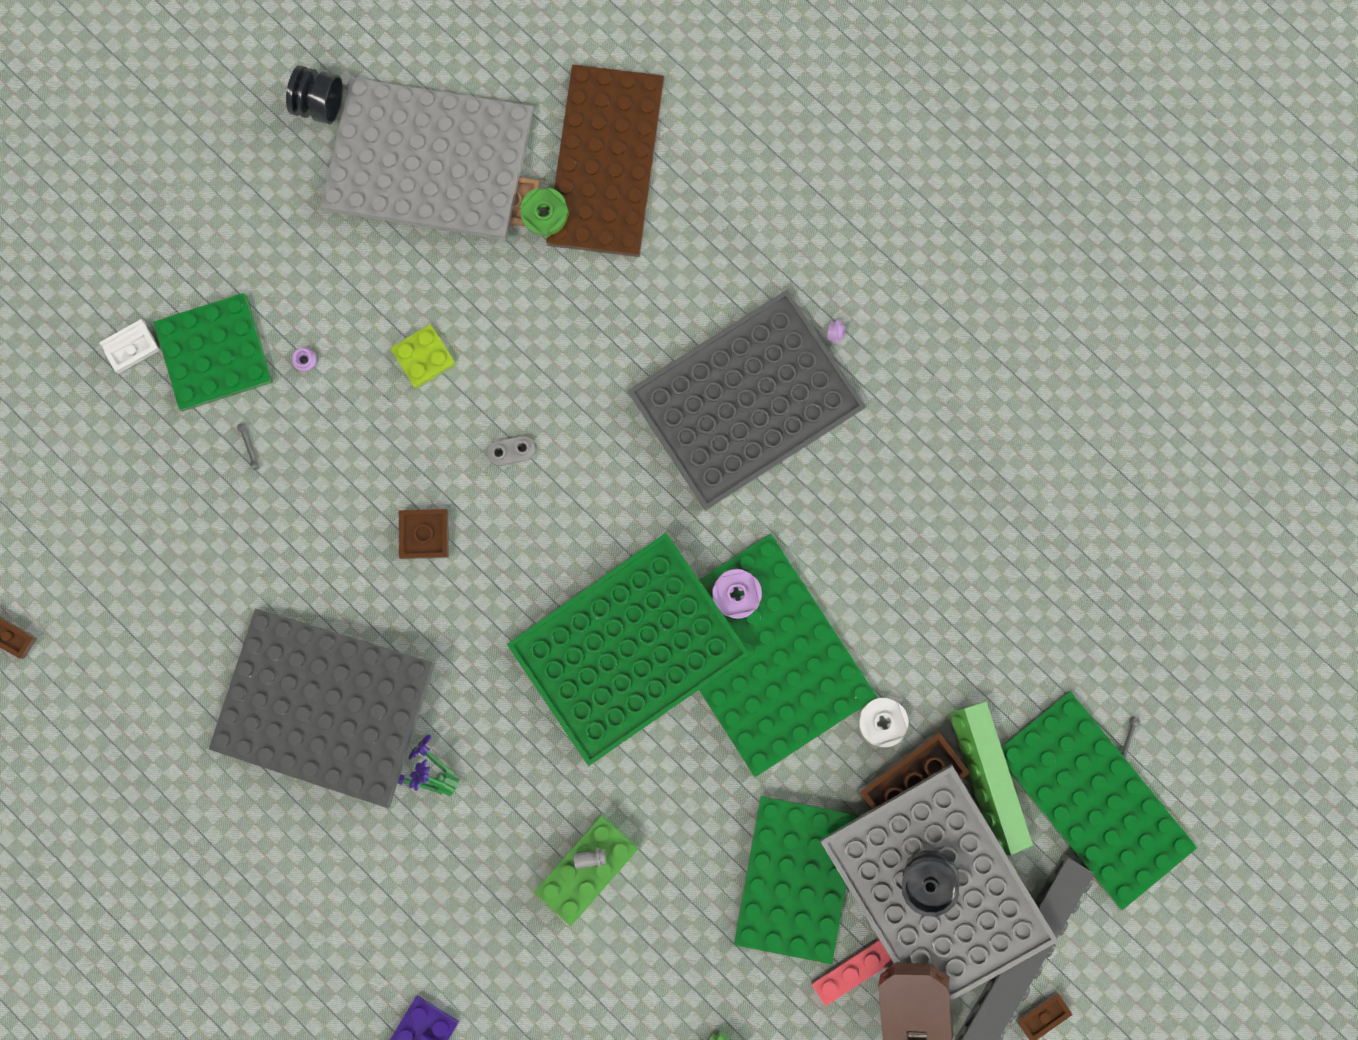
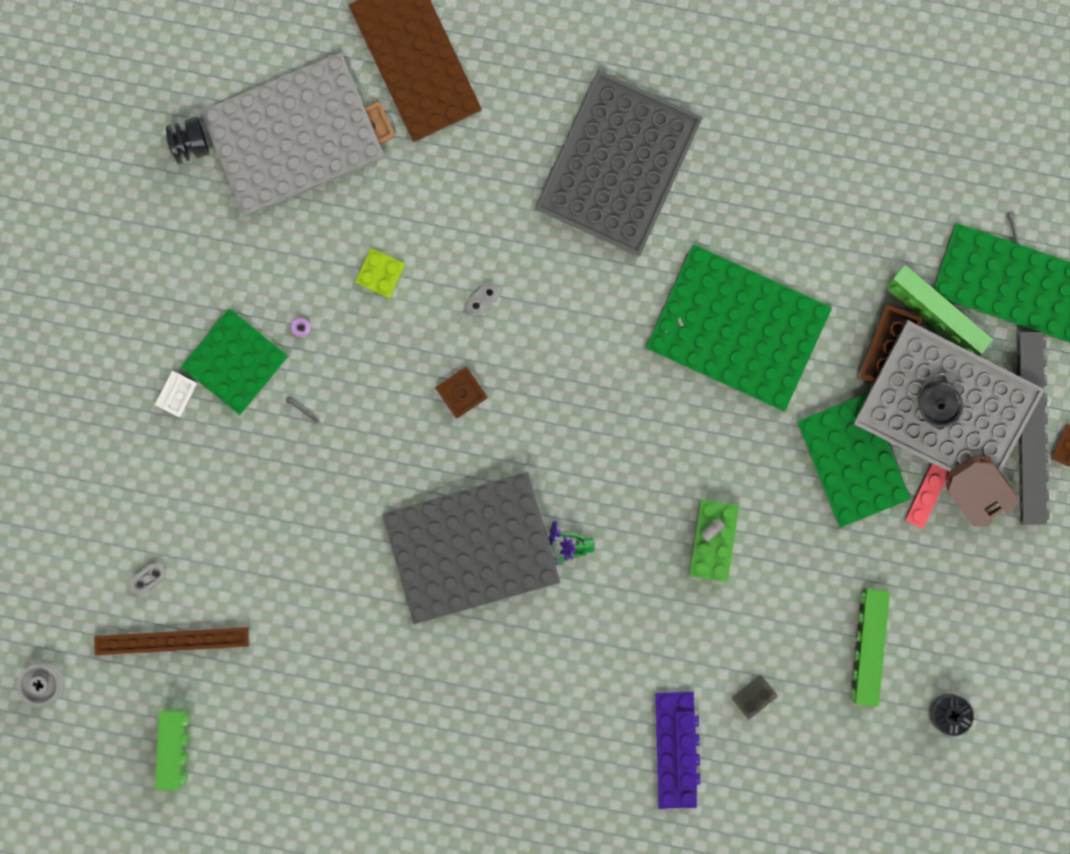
camera: 35 degrees left, 5 degrees up
green plate [507,533,750,766] -> none
bright green plate [520,188,569,237] -> none
lavender plate [712,569,762,619] -> none
lavender plate [828,320,846,344] -> none
white plate [858,698,909,747] -> none

